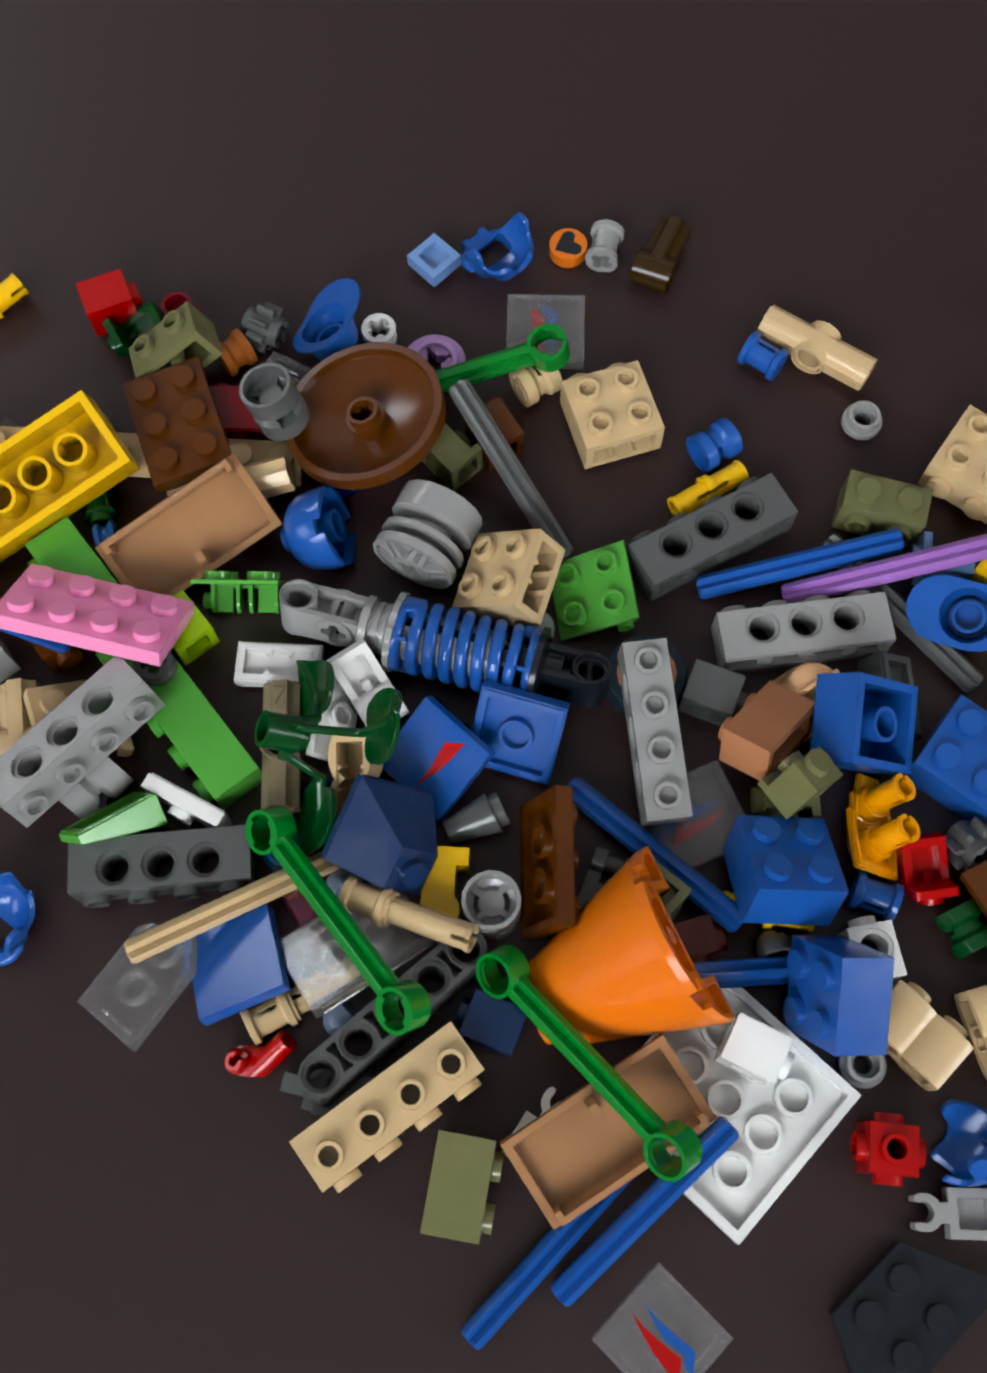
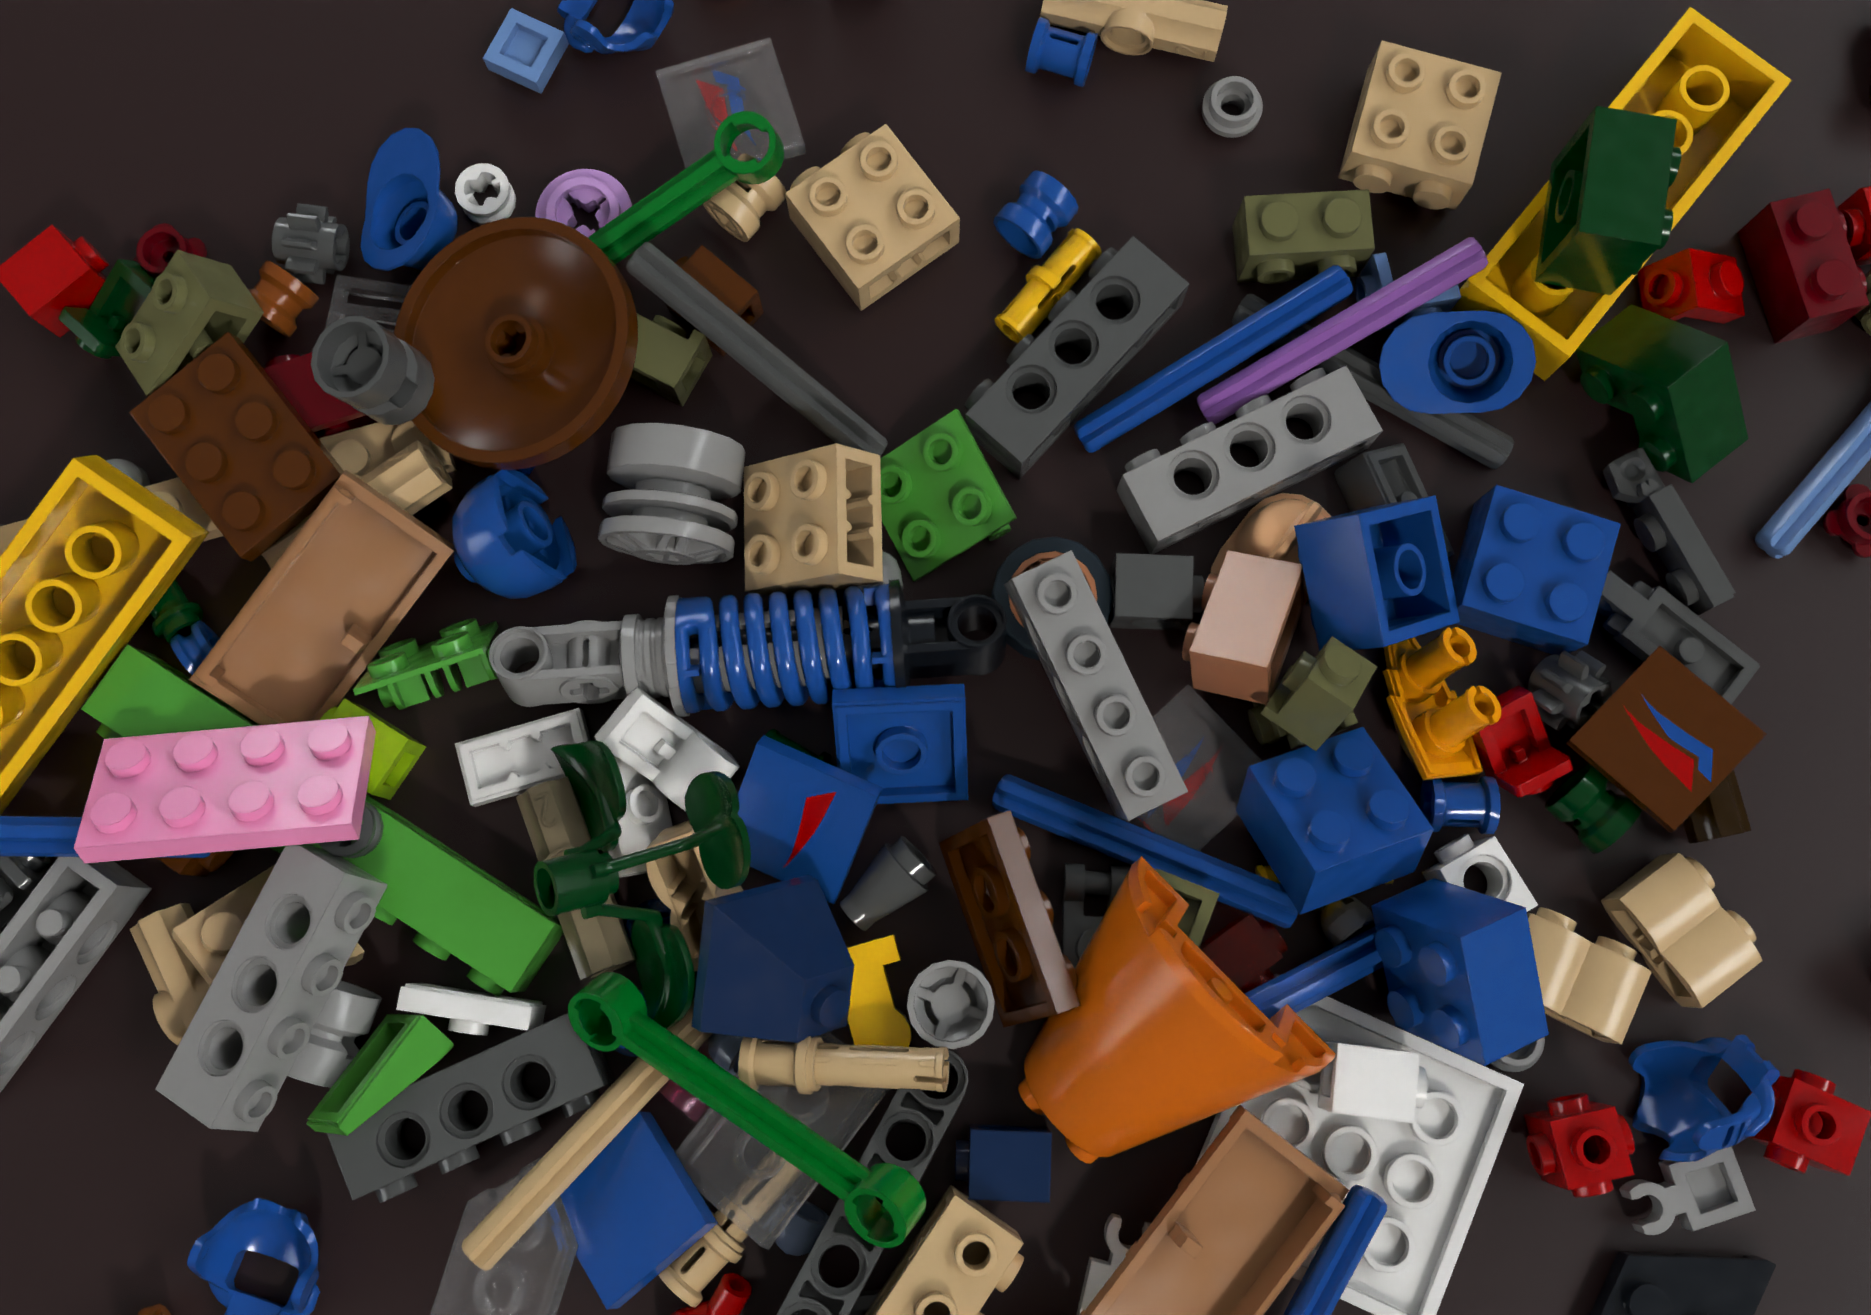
camera: 20 degrees left, 10 degrees up
green piece [476,944,703,1182] -> none

